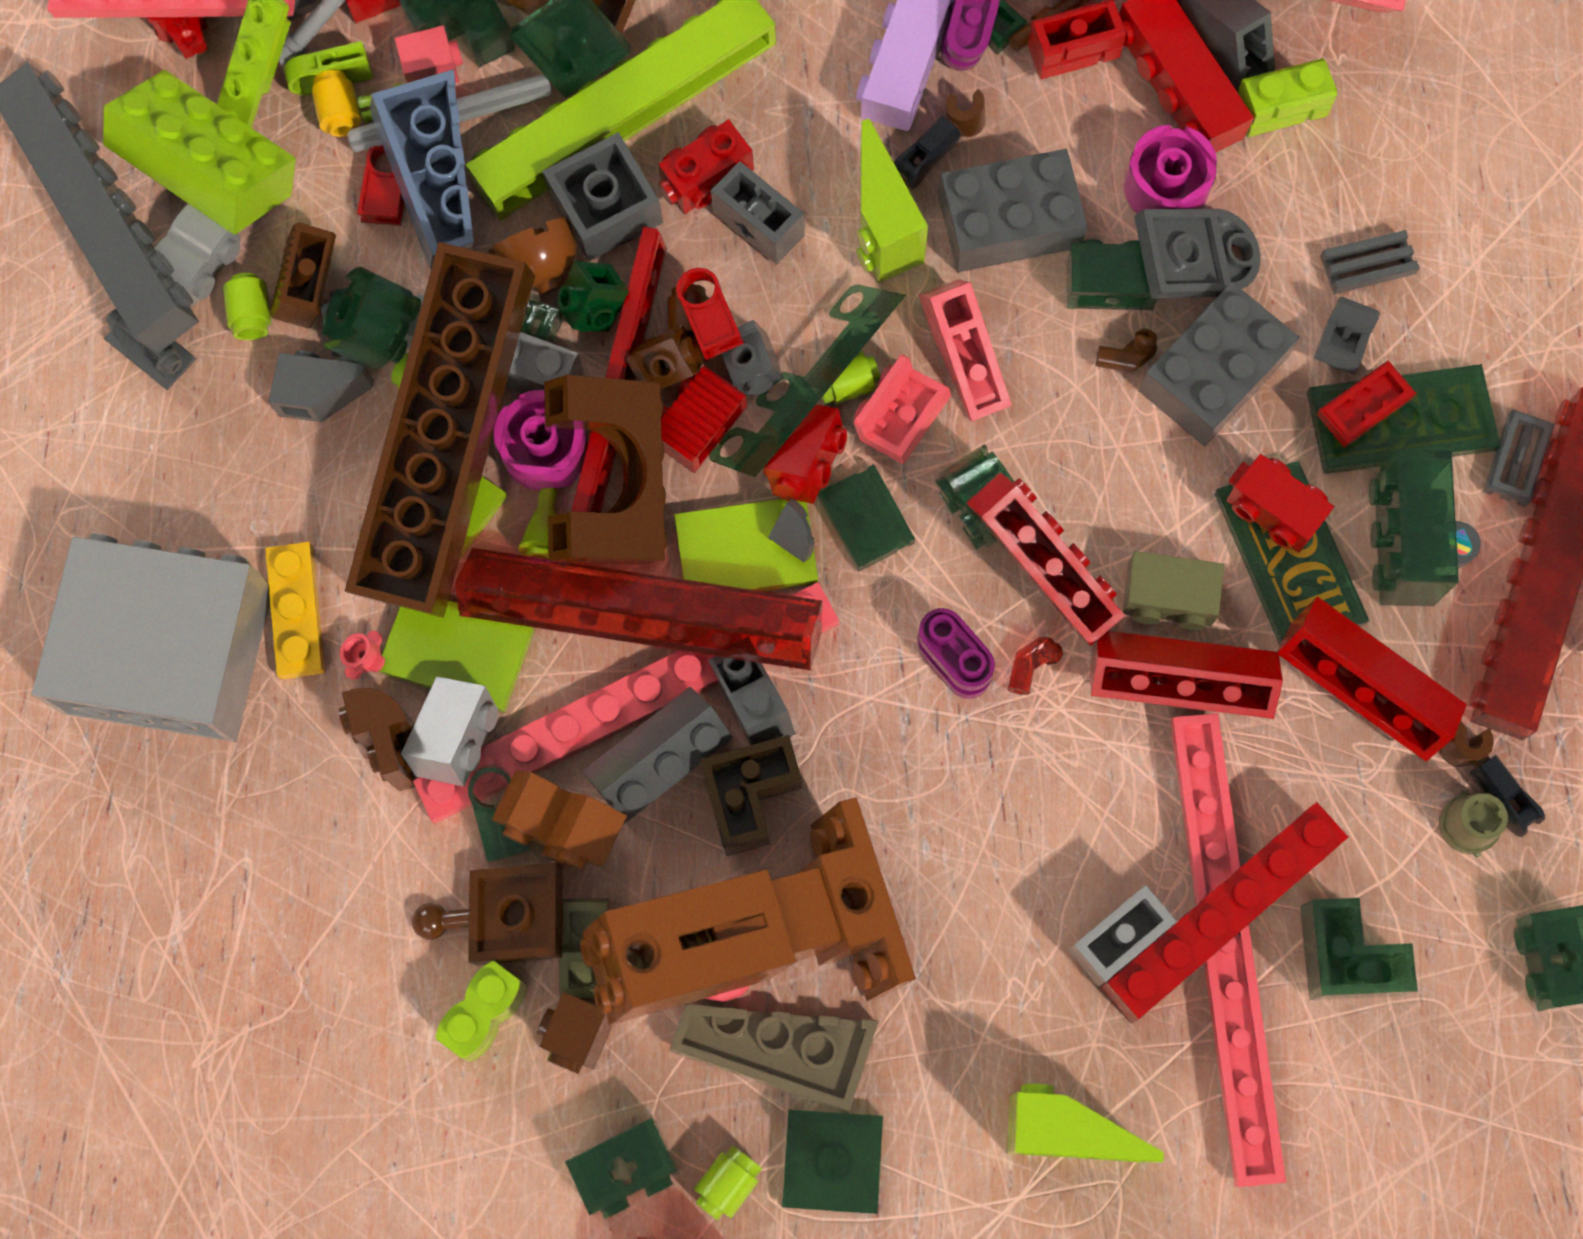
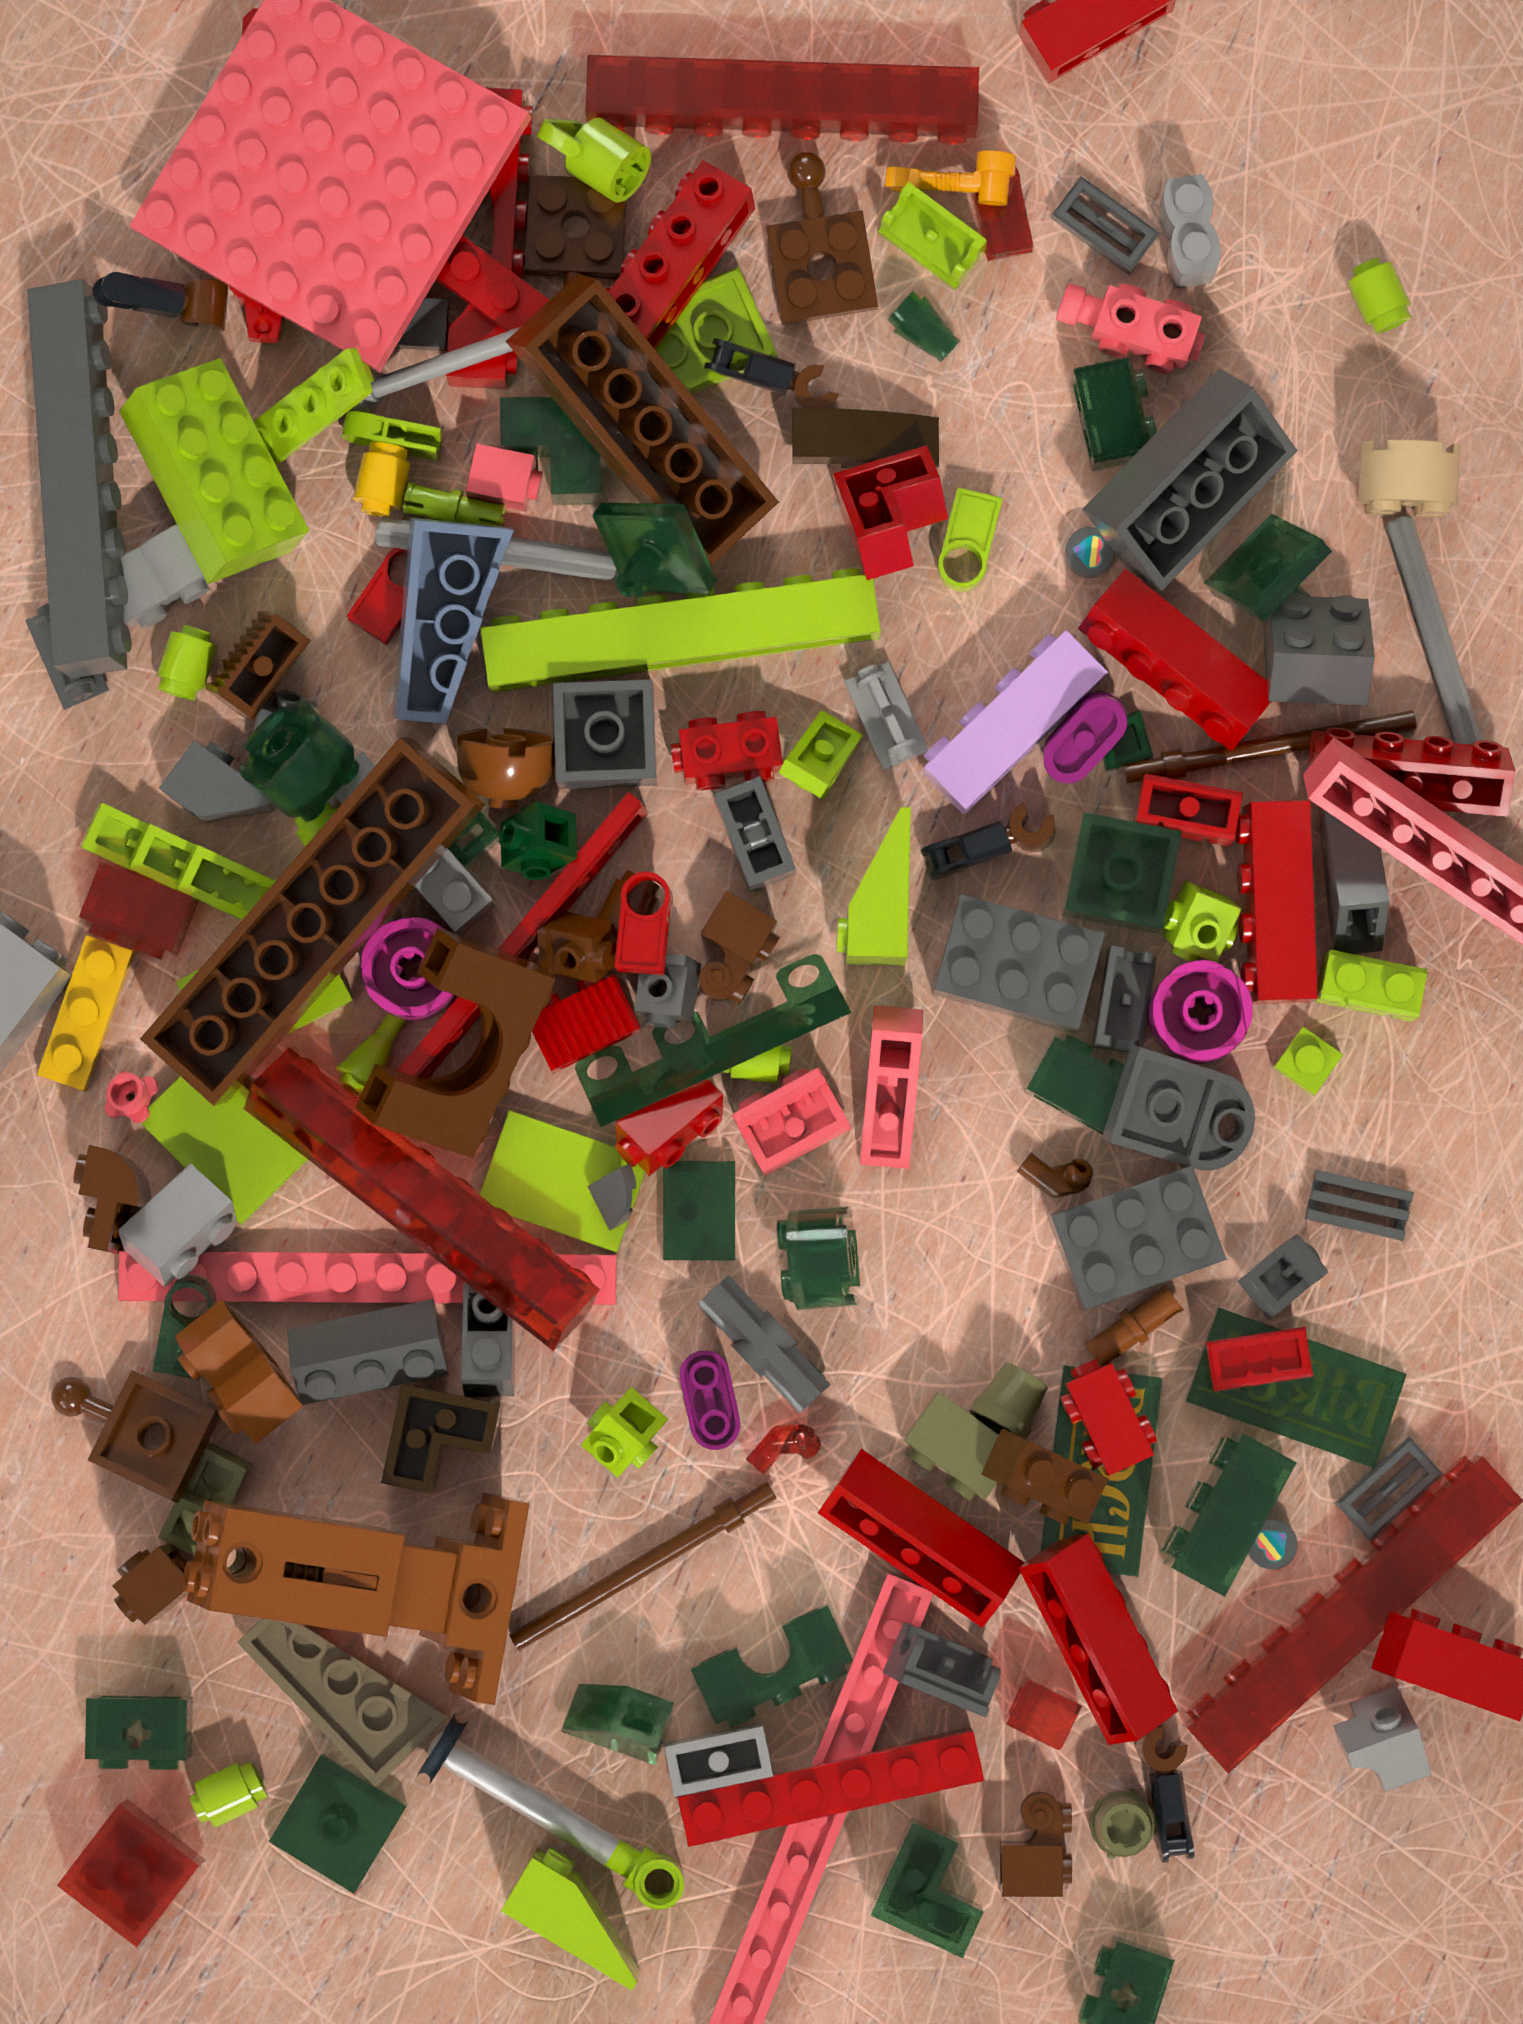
camera: 25 degrees right, 10 degrees up
lime brick [435,961,527,1062] -> none
red brick [966,472,1125,646] -> none
none -> lime slope [79,802,275,920]
none -> clear red brick [79,862,199,960]
none -> black piece [92,272,229,331]
none -> flat silver piece [416,1712,684,1910]
none -> reddish brown bar [509,1482,777,1651]
none -> clear green slope [561,1684,674,1765]
none -> lime brick [580,1387,669,1478]
none -> clear green arch [691,1603,853,1728]
none -> dark grey piece [698,1275,831,1414]
none -> reddish brown brick [699,890,781,1004]
none -> lime slope [778,709,863,799]
none -> light grey hinge [844,662,928,771]
none -> dark grey hinge [882,1622,1001,1718]
none -> olive piece [969,1363,1048,1439]
none -> reddish brown brick [981,1429,1109,1525]
none -> reddish brown brick [1000,1791,1072,1897]
none -> clear red panel [1004,1676,1082,1750]
none -> clear green brick [1062,812,1182,934]
none -> dark orange pin [1085,1284,1184,1366]
none -> dark grey hinge [1092,945,1157,1053]
none -> lime brick [1161,880,1241,963]
none -> lime plate [1273,1026,1343,1096]

